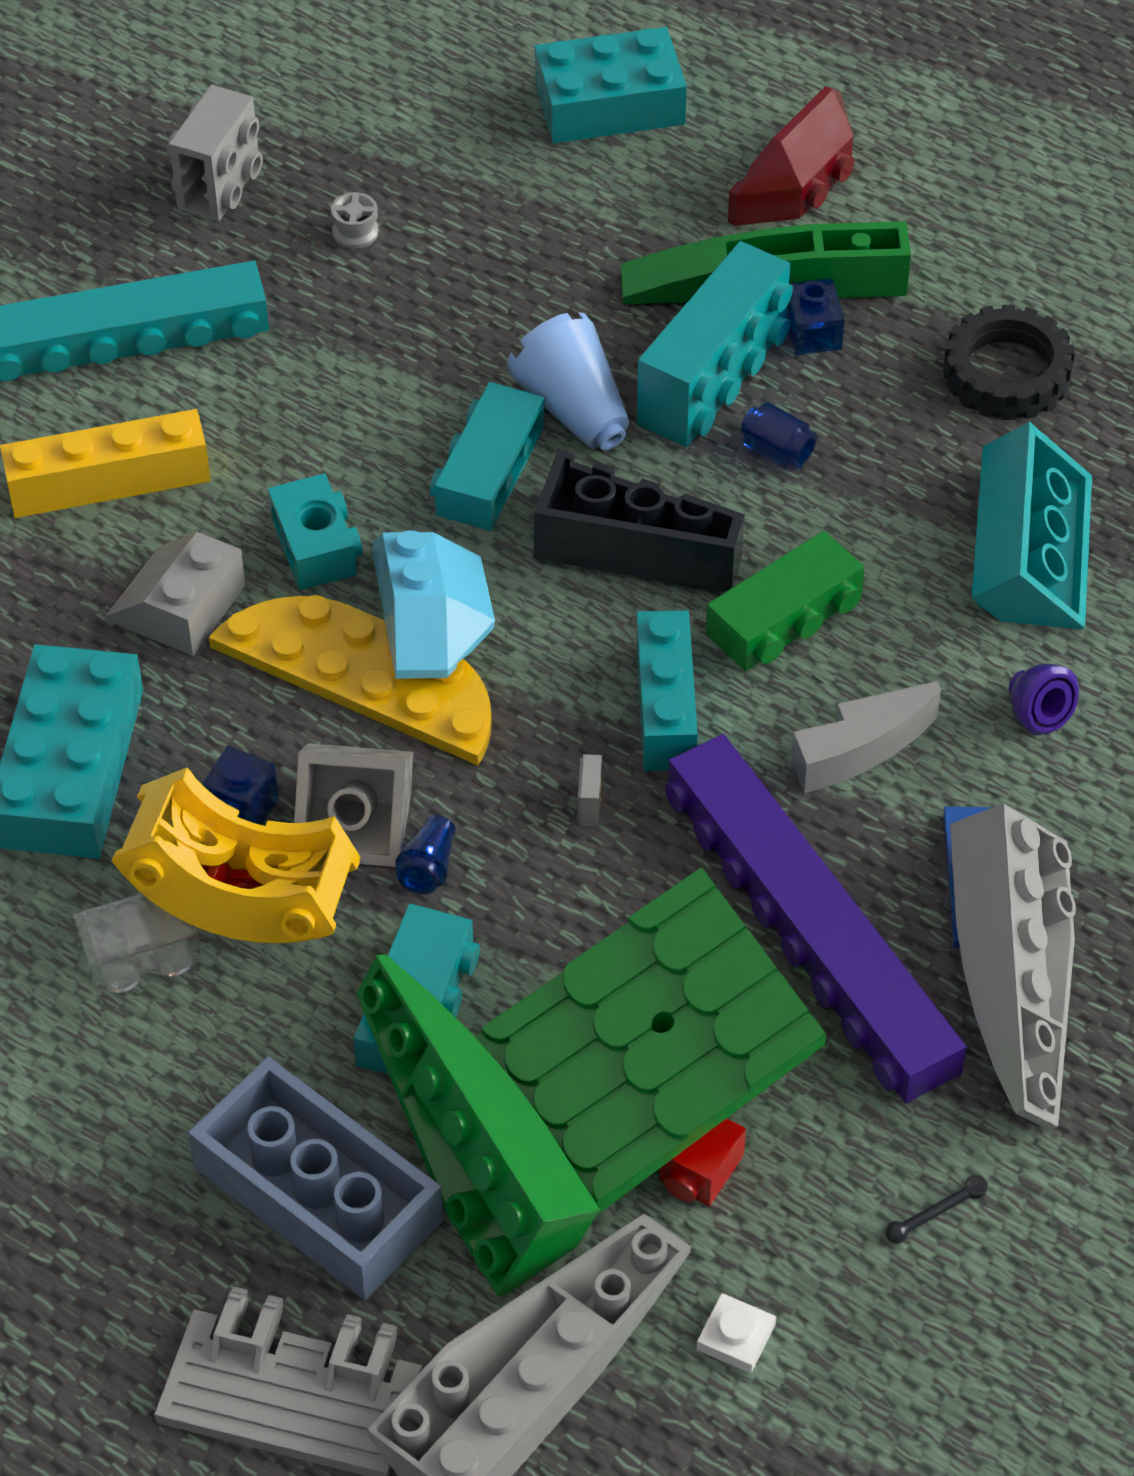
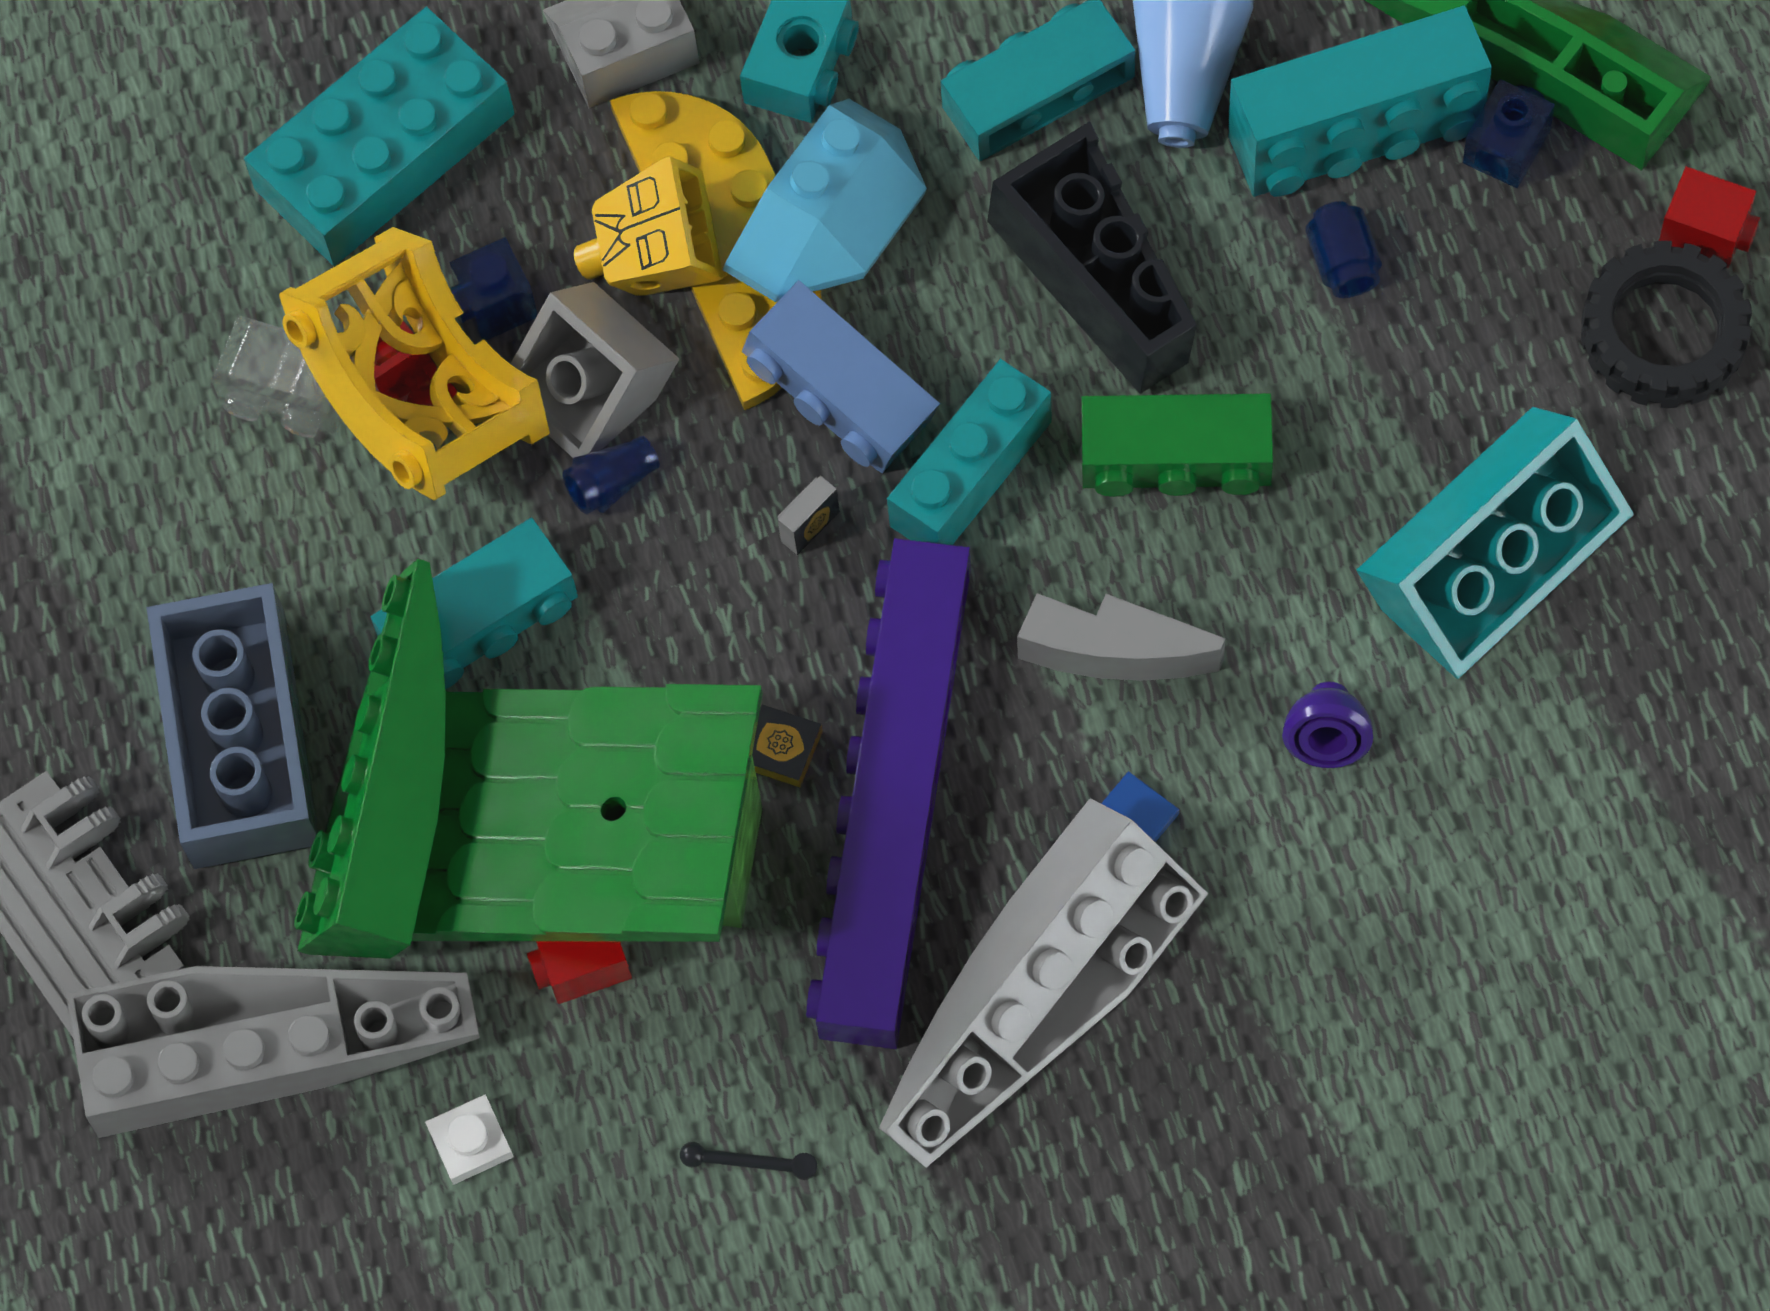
camera: 45 degrees right, 15 degrees up
none -> yellow torso [574,156,723,295]
none -> medium blue brick [741,280,940,473]
none -> red brick [1659,166,1761,268]

